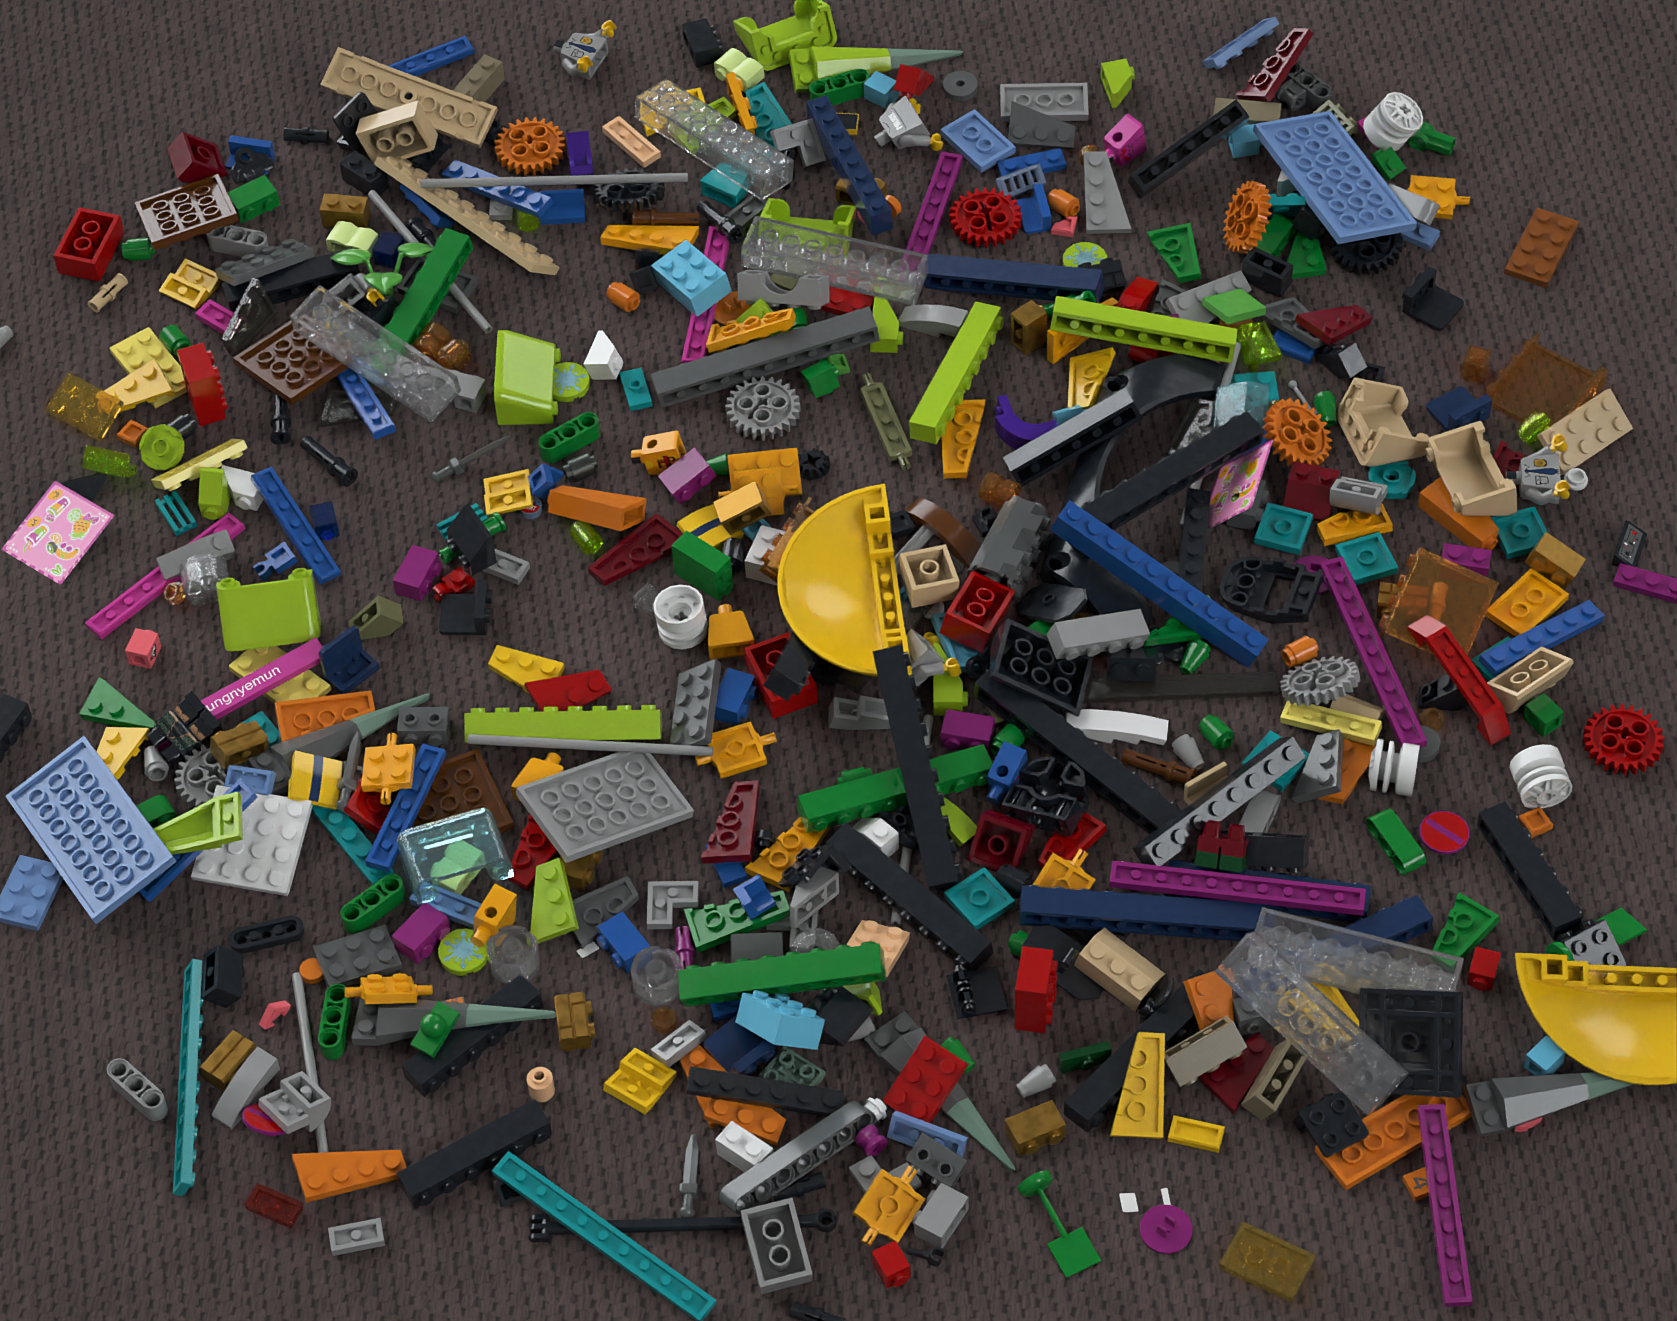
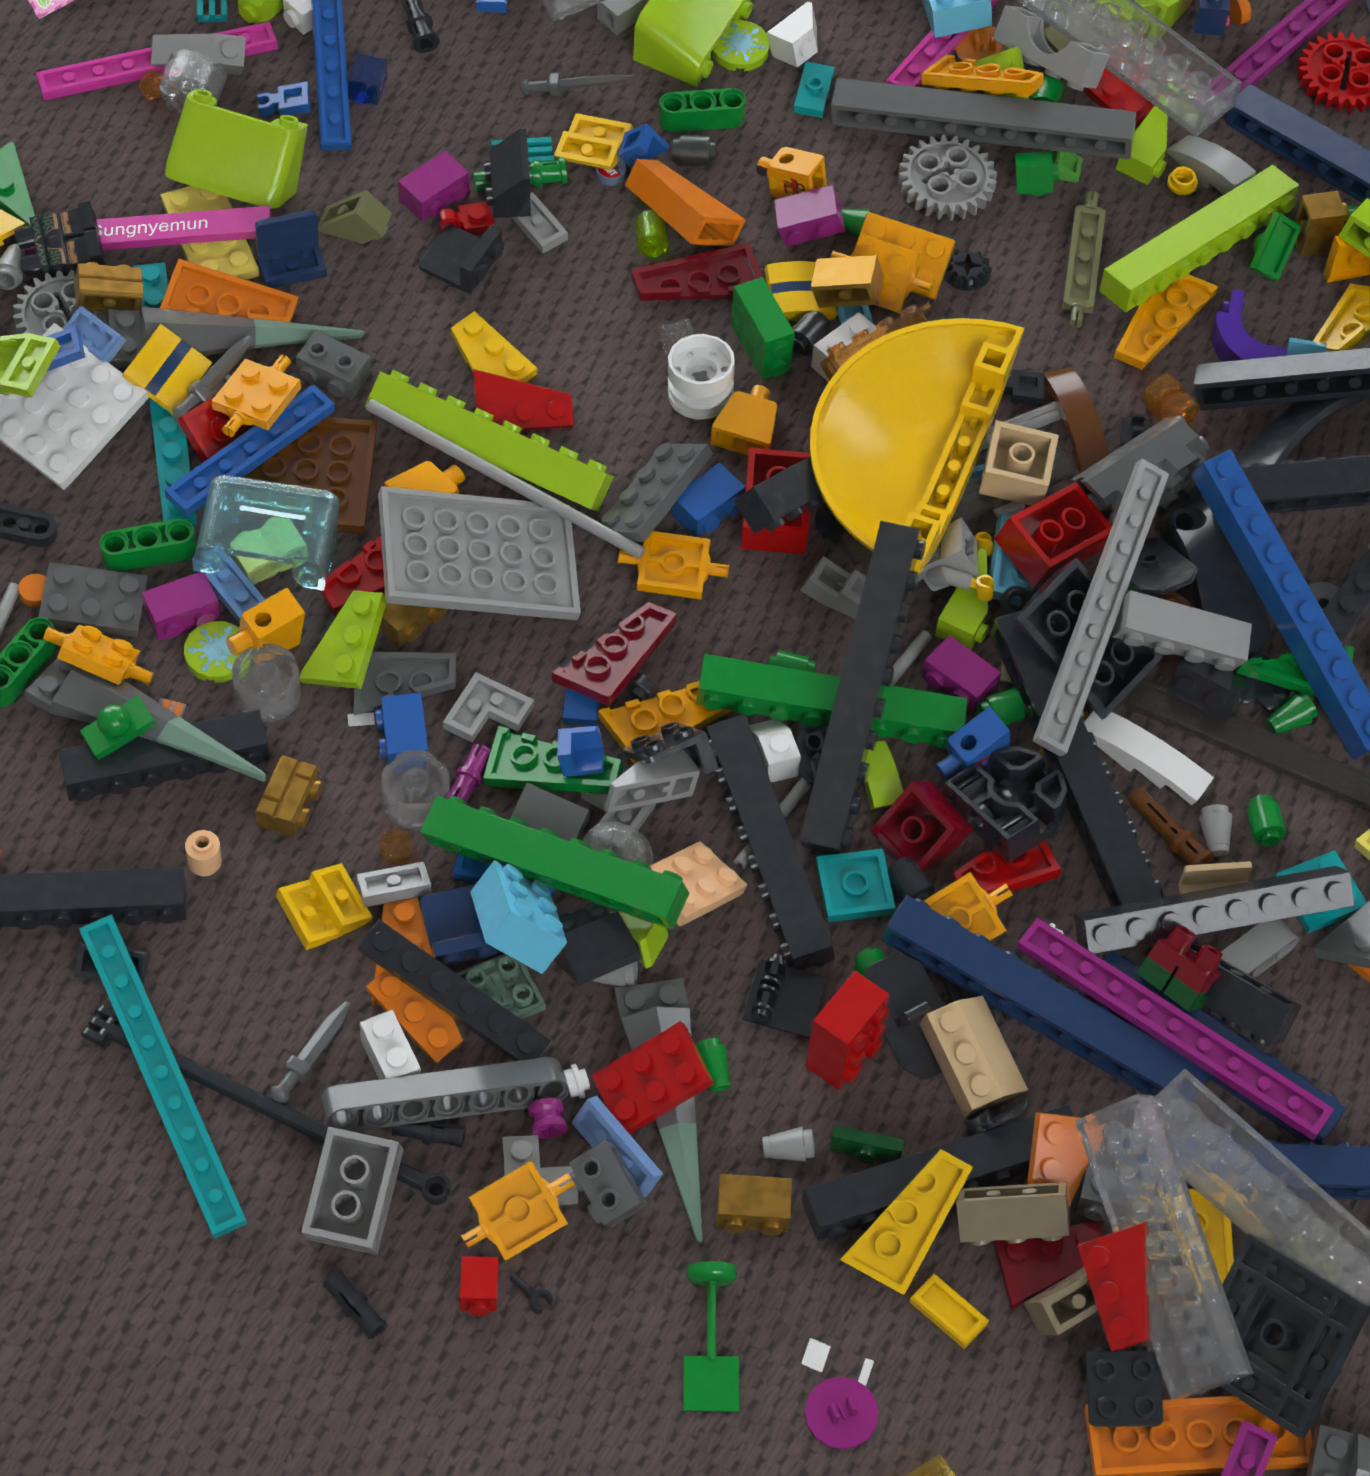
camera: 20 degrees right, 5 degrees up
coral brick [125,628,162,669] -> none
light grey brick [912,1183,969,1249] -> none
none -> light grey plate [1032,458,1169,757]
none -> red wing [1077,1222,1150,1352]
none -> yellow plate [1167,166,1198,195]
none -> green tile [1249,212,1302,282]

